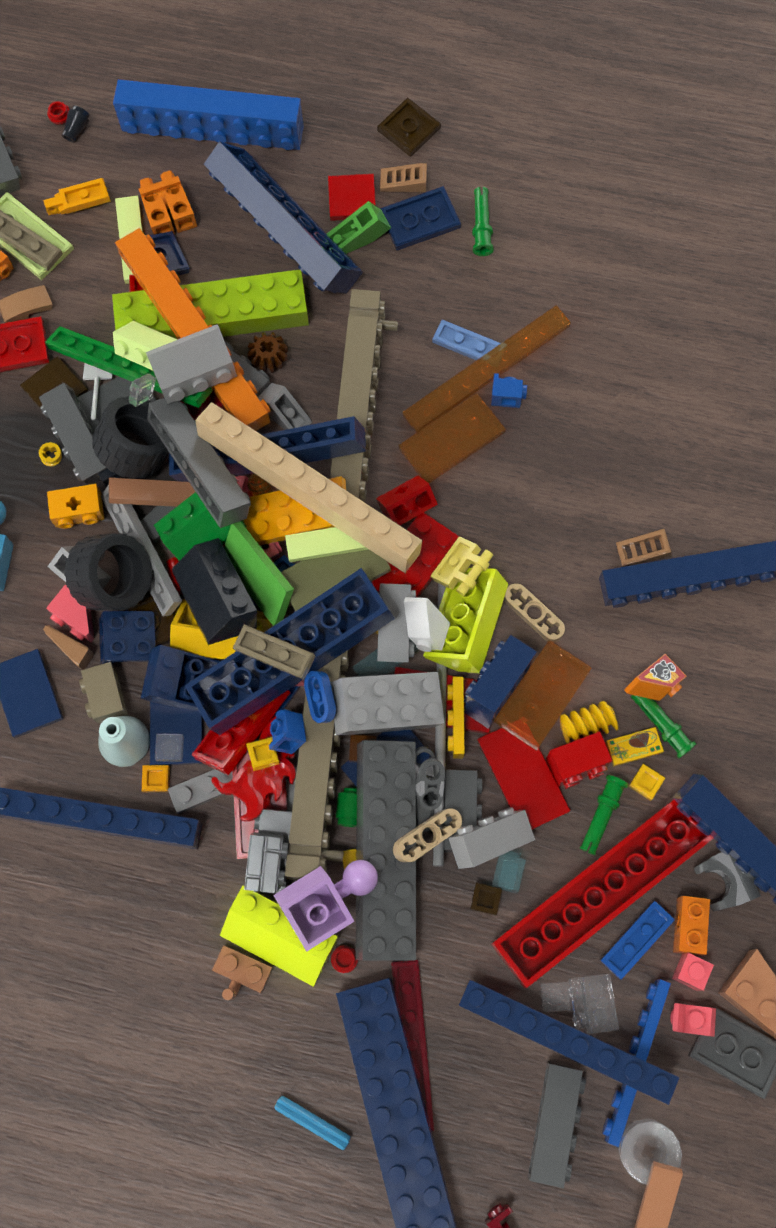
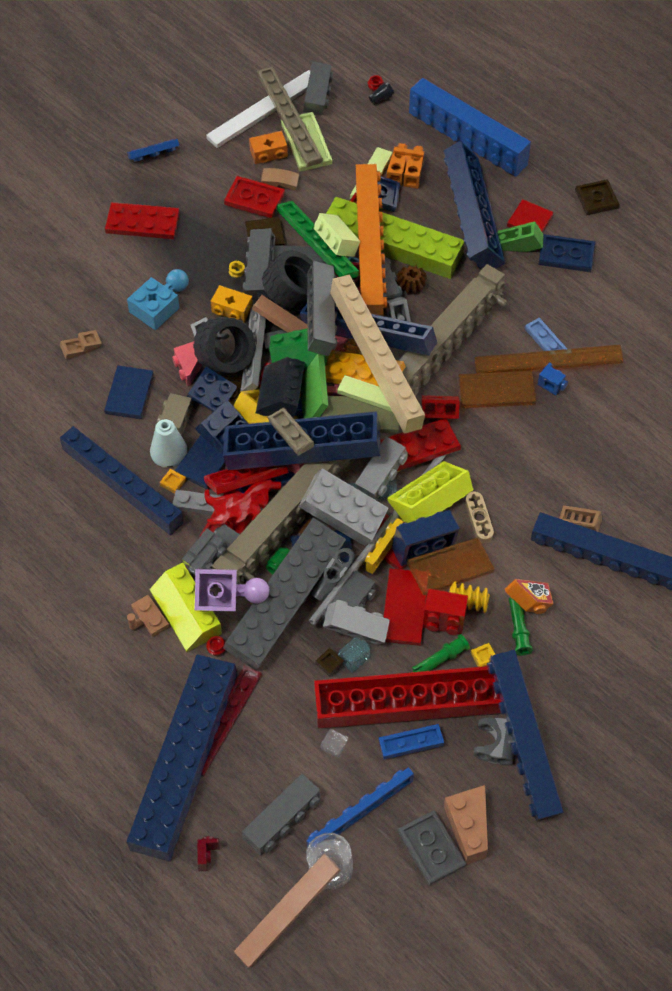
camera: 30 degrees right, 15 degrees down
light orange hinge [43,178,111,215] -> none
medium nougat slope [43,625,94,670] -> none
white piece [83,363,112,420] -> none
clear plate [128,373,156,407] -> none
light grey slope [146,324,237,404] -> none
clear plate [155,734,184,762] -> none
yellow tile [246,737,279,771] -> none
blue brick [269,709,306,754] -> none
dark azure axle [275,1096,351,1150] -> none
blue plate [304,671,336,723] -> none
medium nougat slope [380,163,427,192] -> none
tan beam [393,809,462,863] -> none
white slope [404,597,450,652] -> none
light yellow plate [431,536,493,596] -> none
dark blue brick [459,980,680,1105] -> none
green pin [472,187,494,257] -> none
clear bracket [569,974,619,1034] -> none
yellow tile [605,727,664,767] -> none
coral bracket [670,1003,716,1037] -> none
coral brick [672,953,714,991] -> none
orange brick [673,896,710,956] -> none

